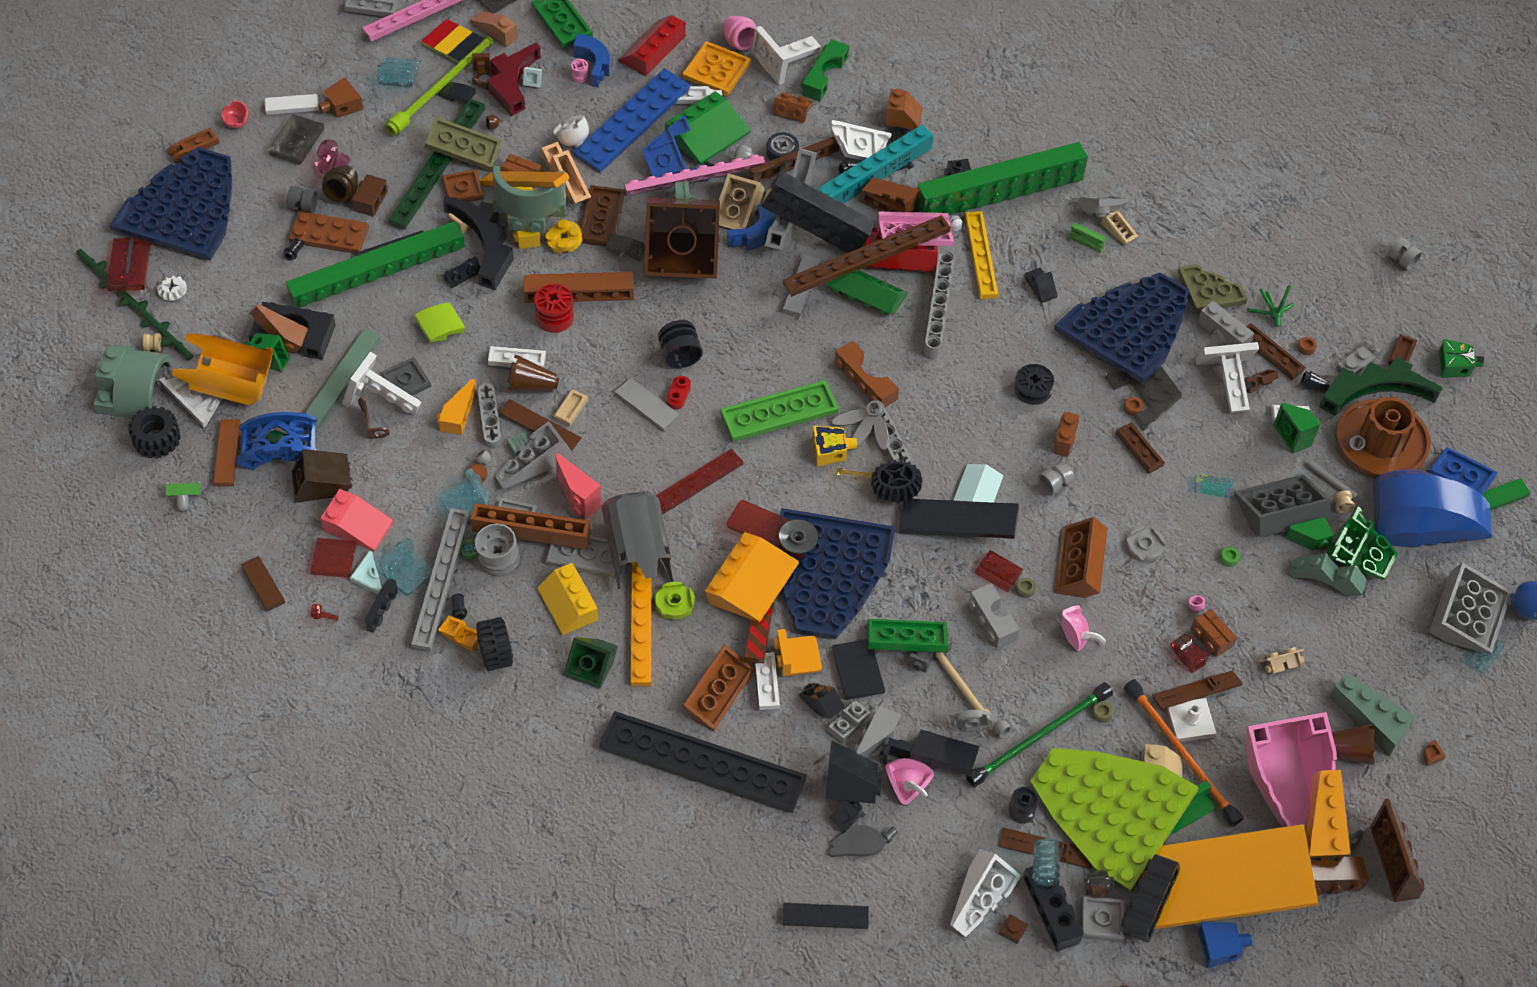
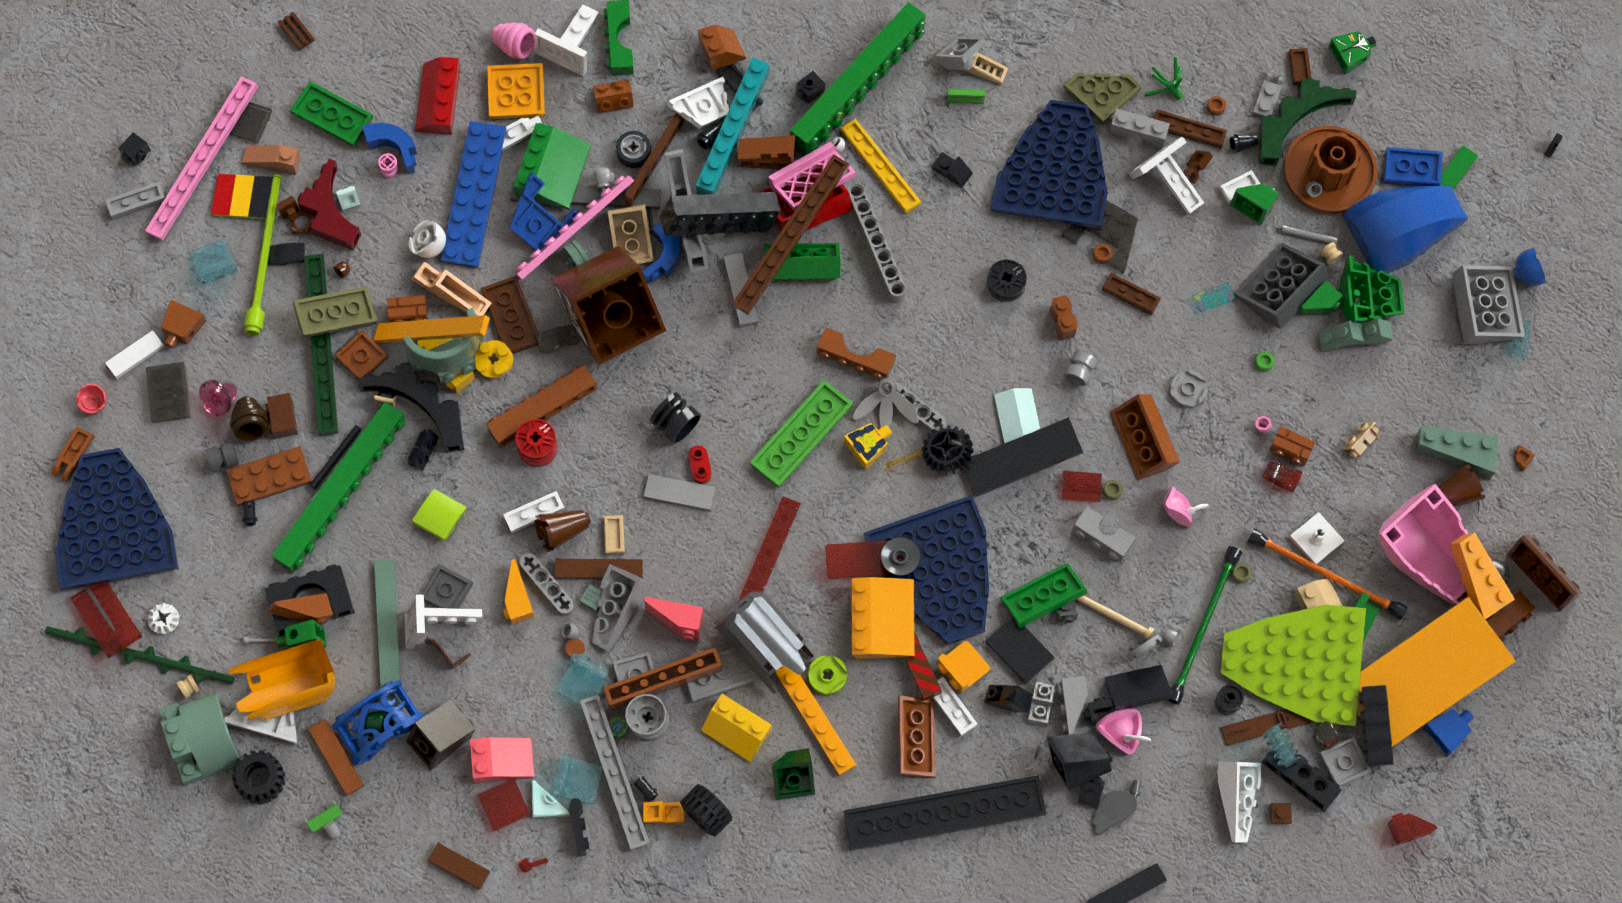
camera: 30 degrees left, 15 degrees up
reddish brown piece [1152,670,1242,710] -> none

